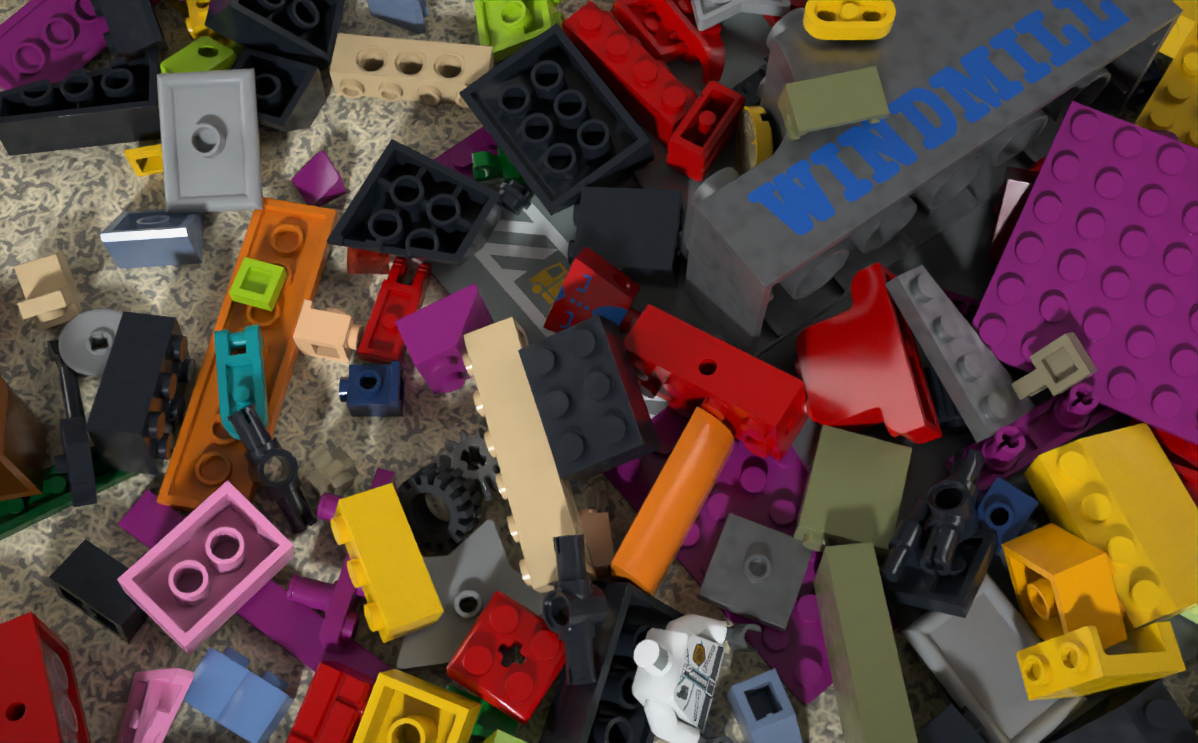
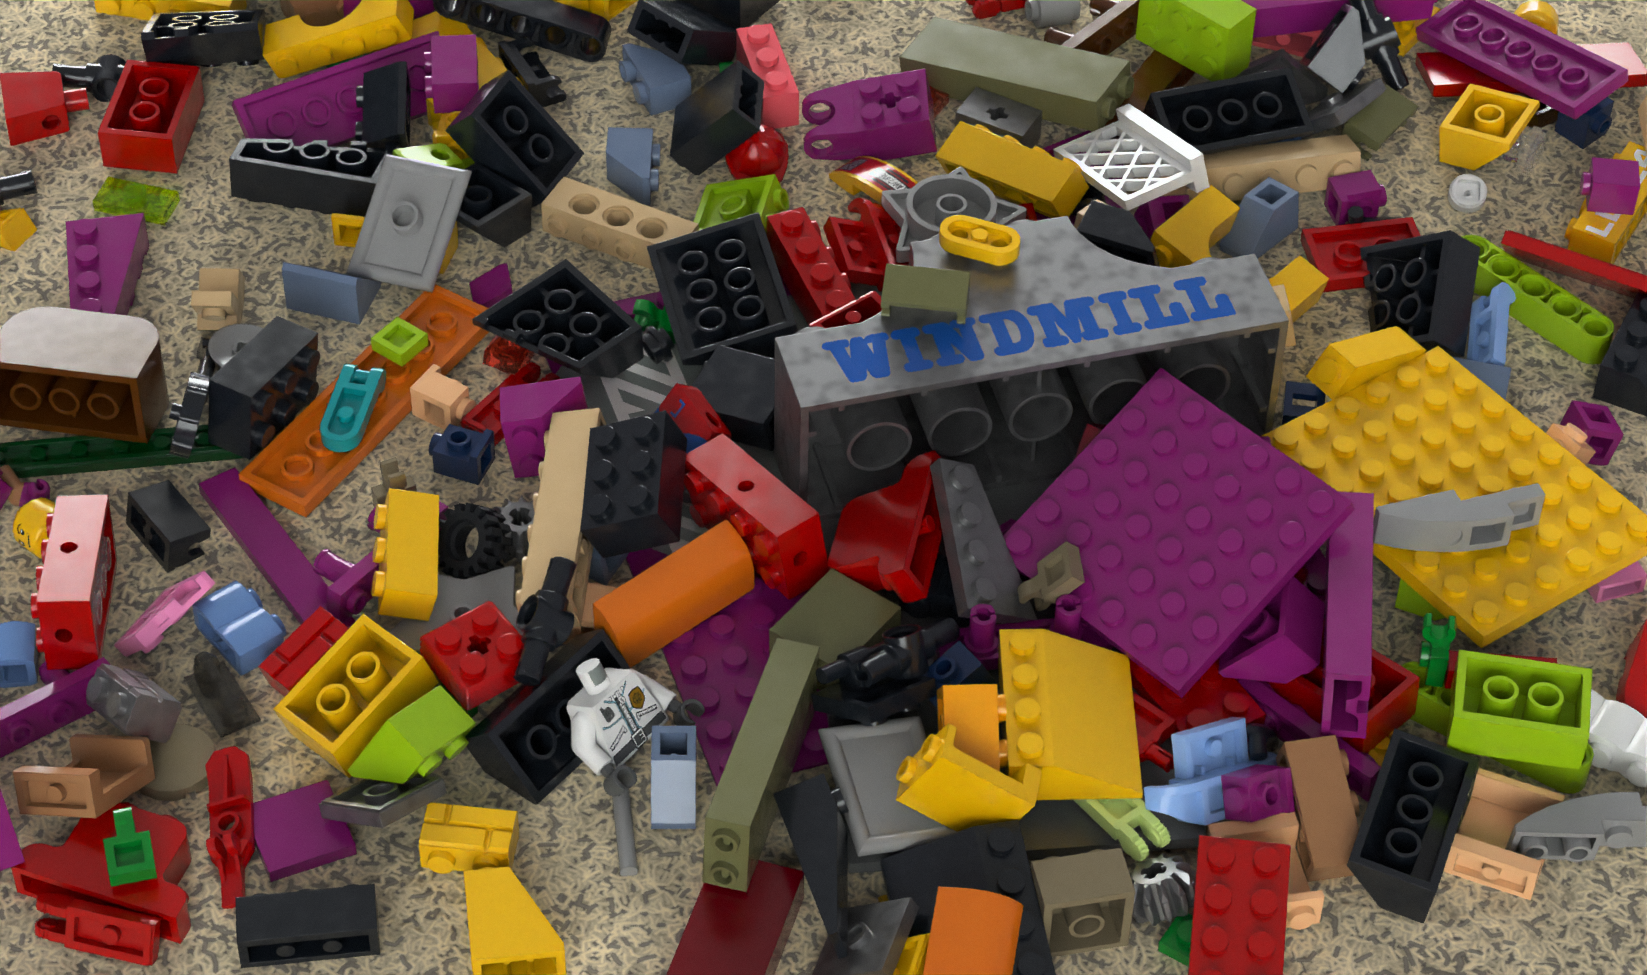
camera: 20 degrees right, 20 degrees down
bright pink brick [117,480,294,656] -> none
black pin [227,403,318,534] -> none
flat silver plate [697,513,813,633] -> none

